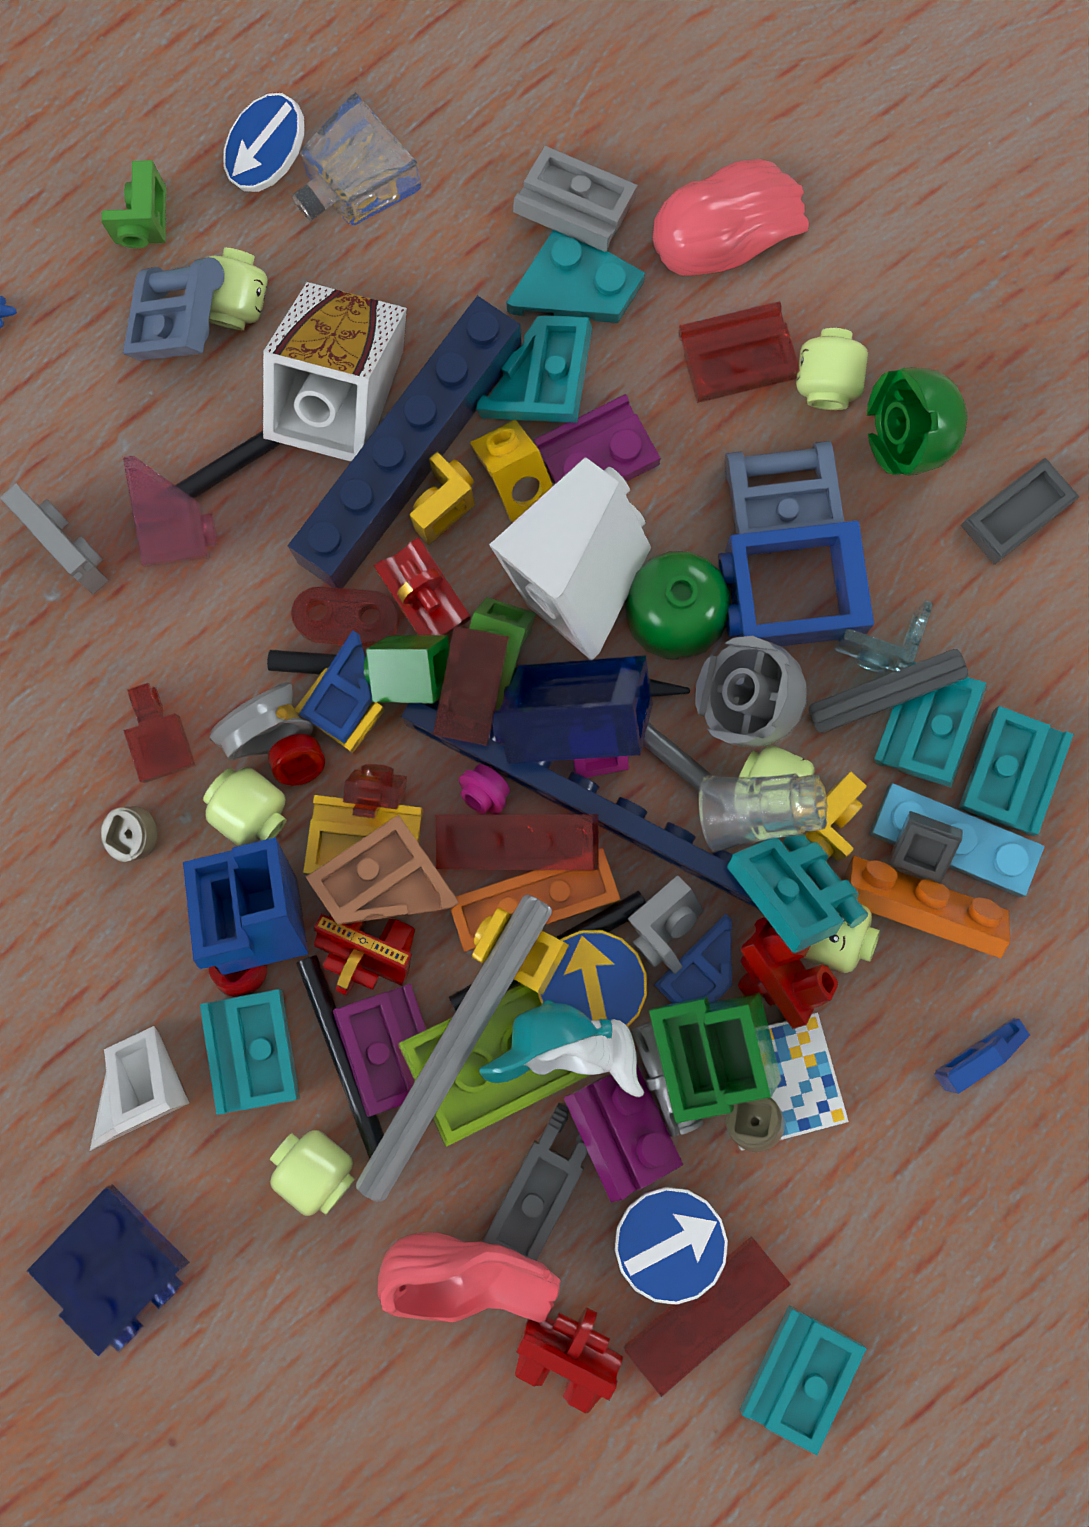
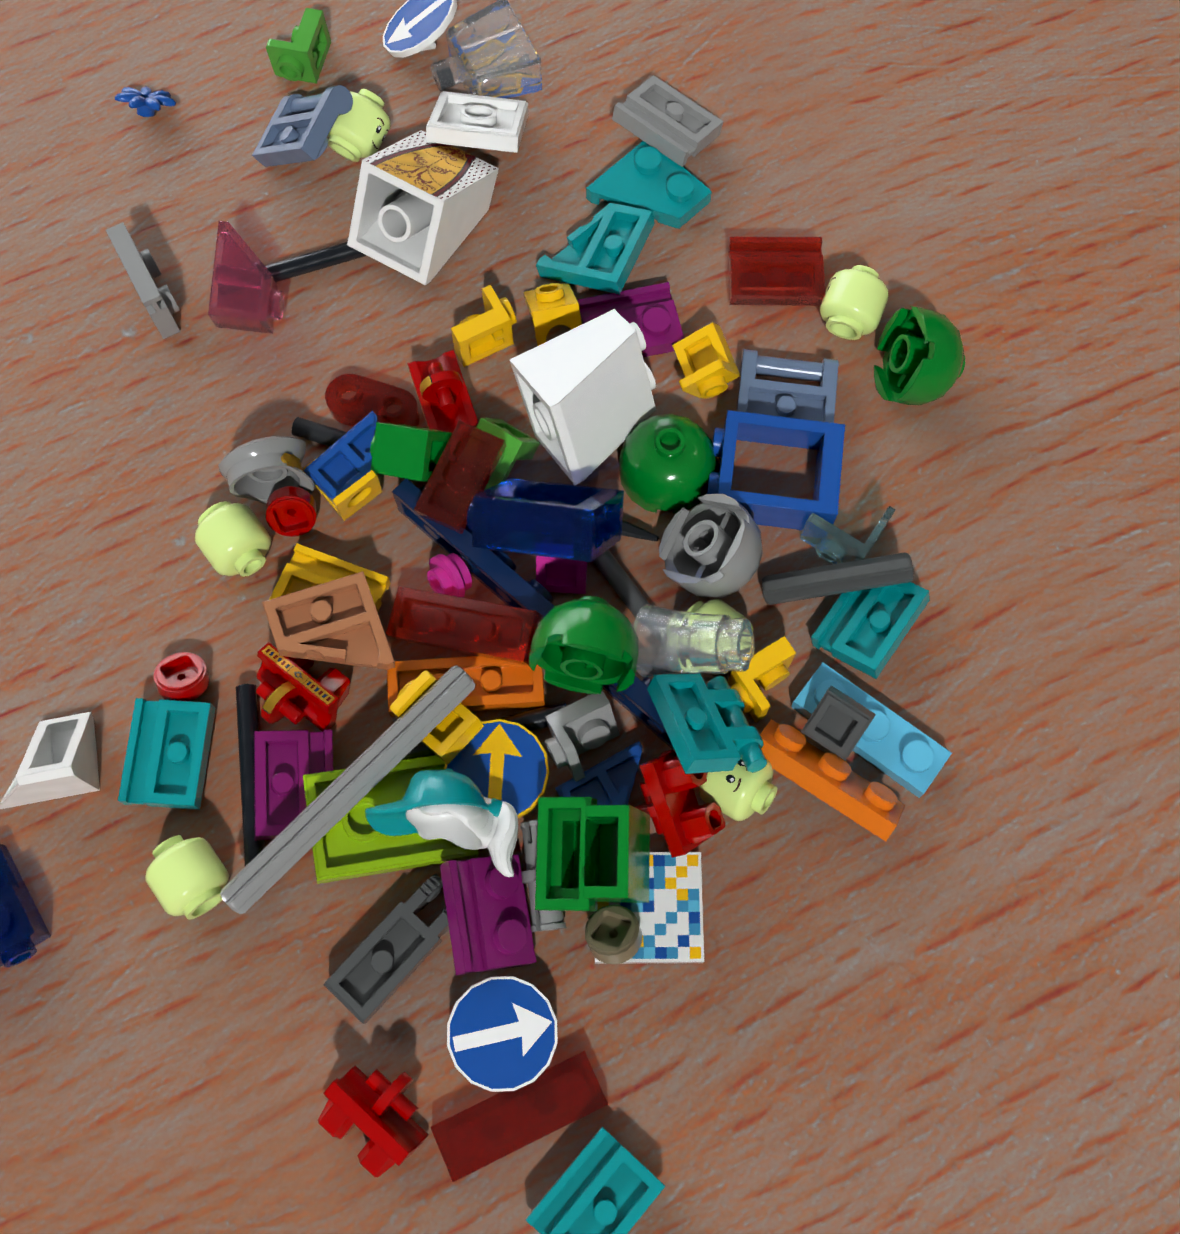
camera: 10 degrees right, 10 degrees down
dark tan tile [101,806,157,862] -> none
clear red plate [123,683,196,783] -> none
blue plate [183,837,308,975] -> none
dark blue brick [288,295,522,593] -> none
clear red plate [343,764,407,819] -> none
coral hair [377,1232,561,1323] -> none
coral hair [652,159,809,276] -> none
blue tile [934,1018,1030,1094] -> none
teal plate [958,706,1074,837] -> none
dark grey tile [961,458,1079,565] -> none
none -> white tile [426,91,528,153]
none -> green cylinder [529,596,638,694]
none -> yellow bracket [672,322,740,399]

